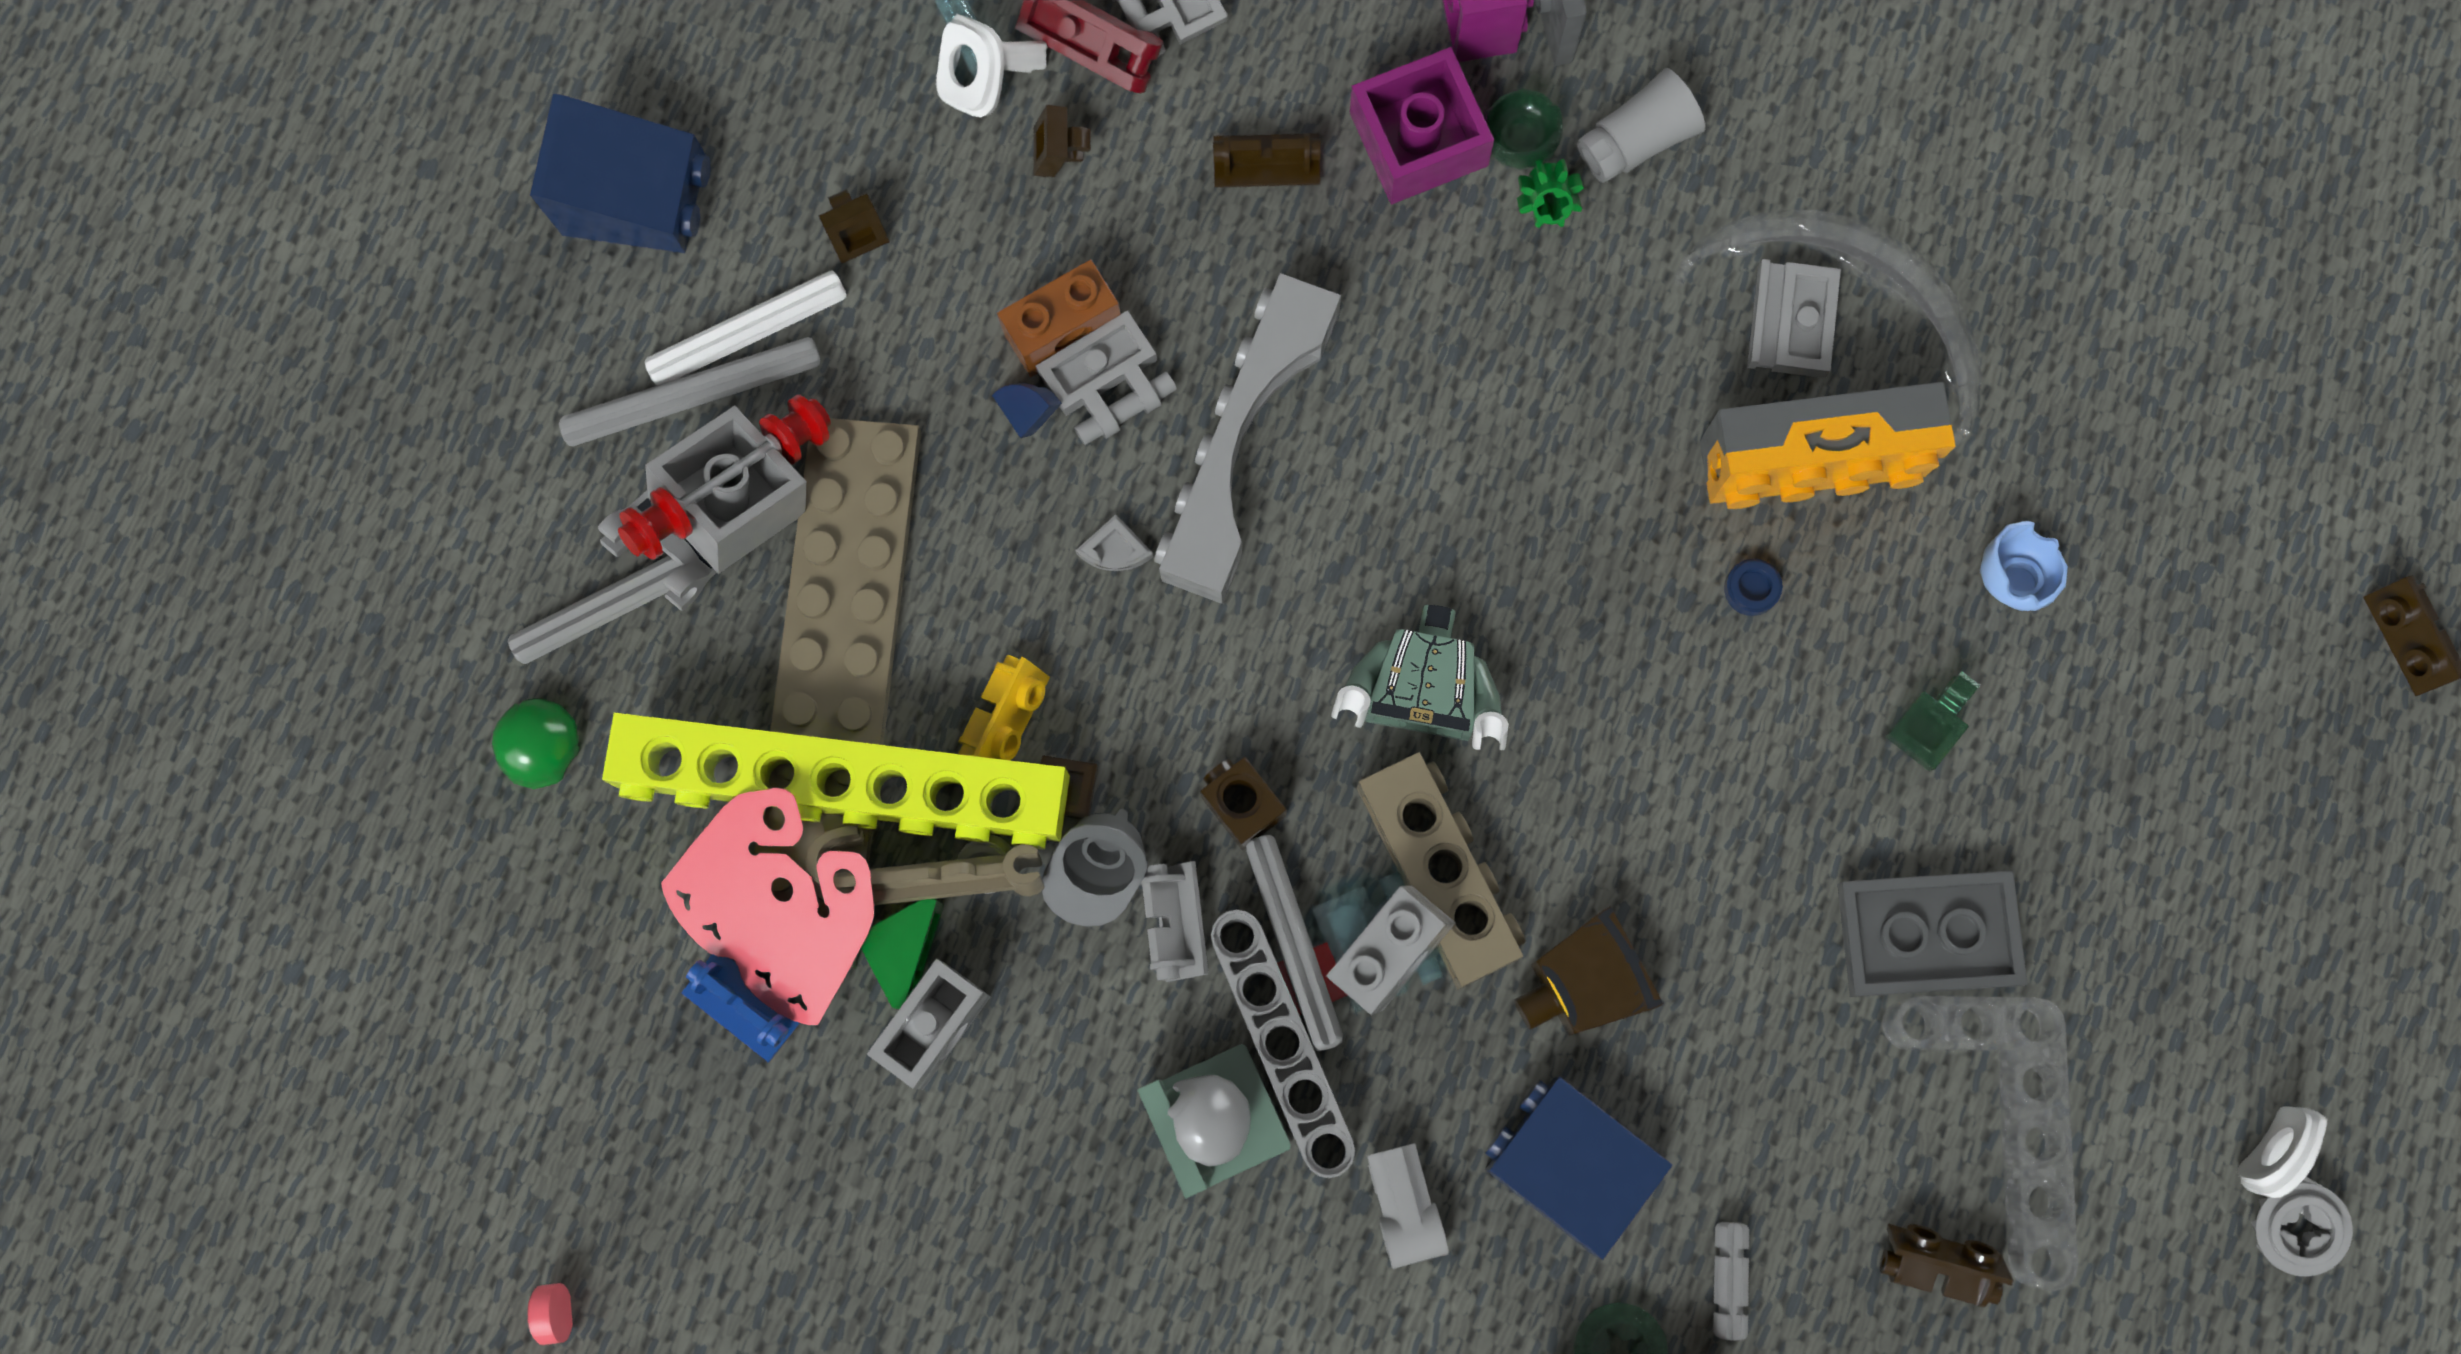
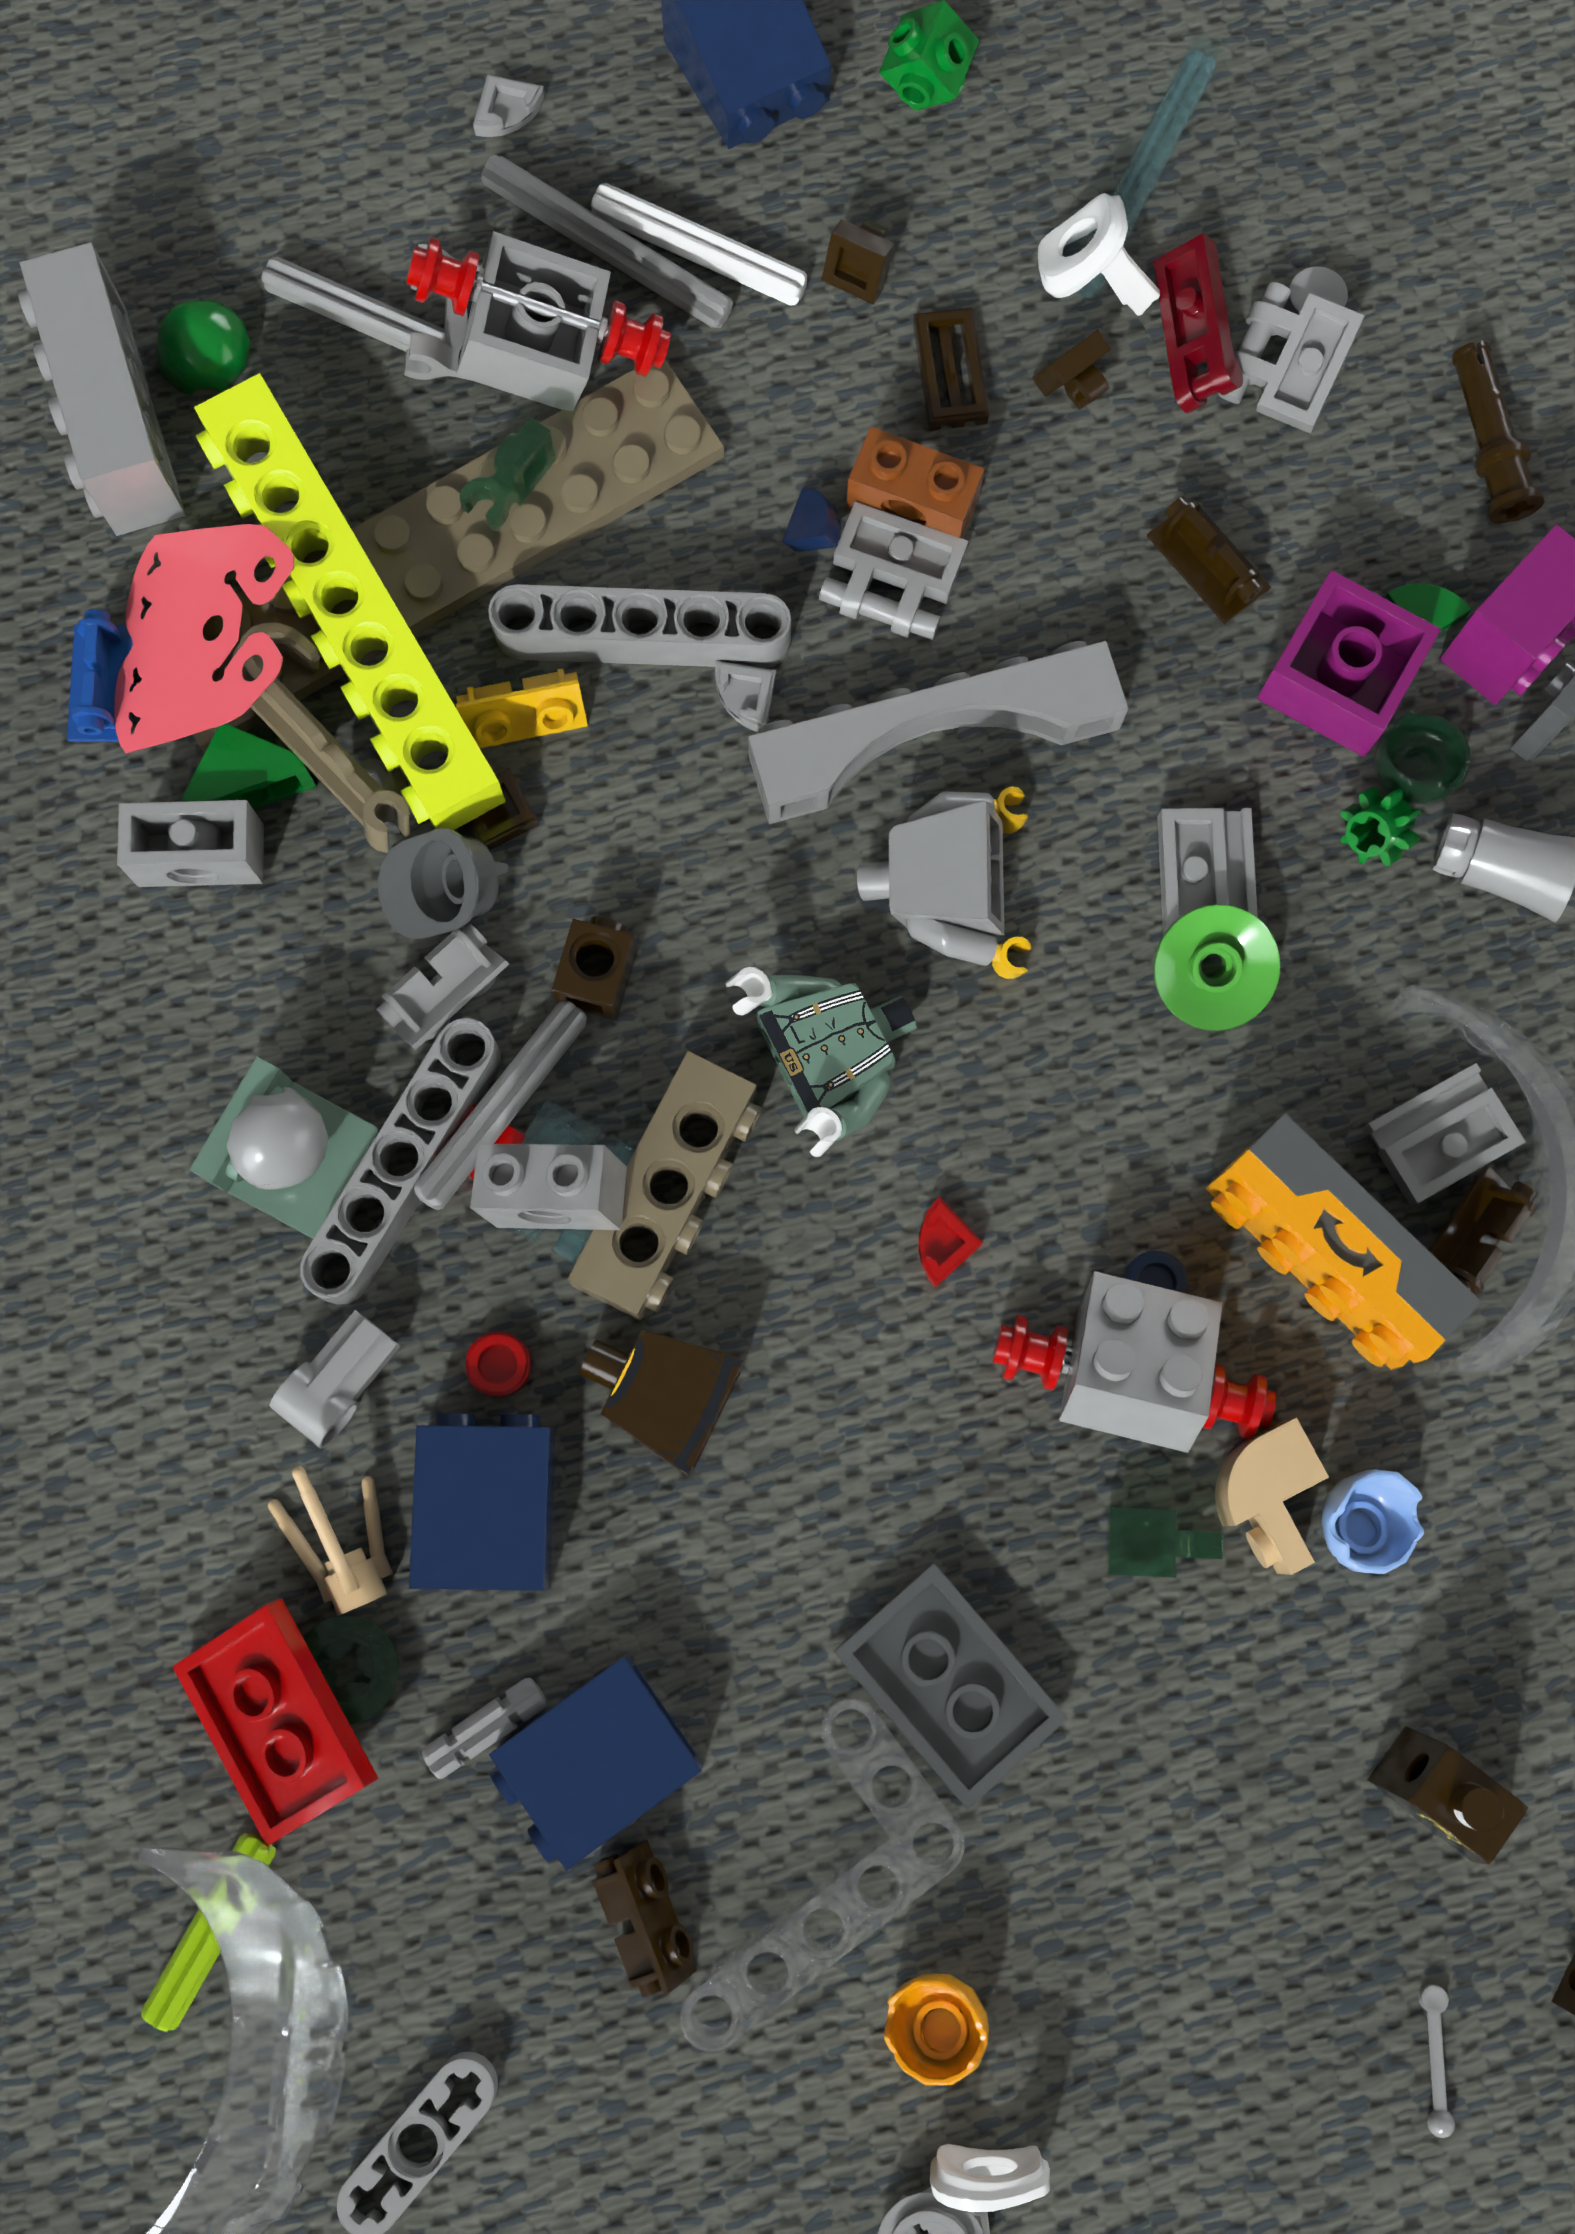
camera: 45 degrees right, 0 degrees up
none -> light grey brick [17,242,186,536]
none -> tan plant [268,1466,393,1616]
none -> clear green plate [459,417,556,530]
none -> red tile [465,1331,532,1398]
none -> light grey tile [473,74,545,137]
none -> light grey beam [488,584,791,668]
none -> dark blue brick [489,1654,704,1871]
none -> light grey torso [857,786,1032,979]
none -> green brick [879,0,979,111]
none -> light orange hair [884,1973,989,2085]
none -> dark brown tile [913,307,989,431]
none -> red tile [918,1196,983,1288]
none -> light grey brick [992,1271,1276,1453]
none -> bright green dish [1153,904,1280,1031]
none -> light grey plate [1157,808,1258,935]
none -> tan brick [1215,1417,1329,1575]
none -> dark brown torso [1367,1726,1528,1865]
none -> green tile [1384,583,1472,635]
none -> light grey hinge [1419,1984,1455,2138]
none -> dark brown hinge [1428,1165,1538,1294]

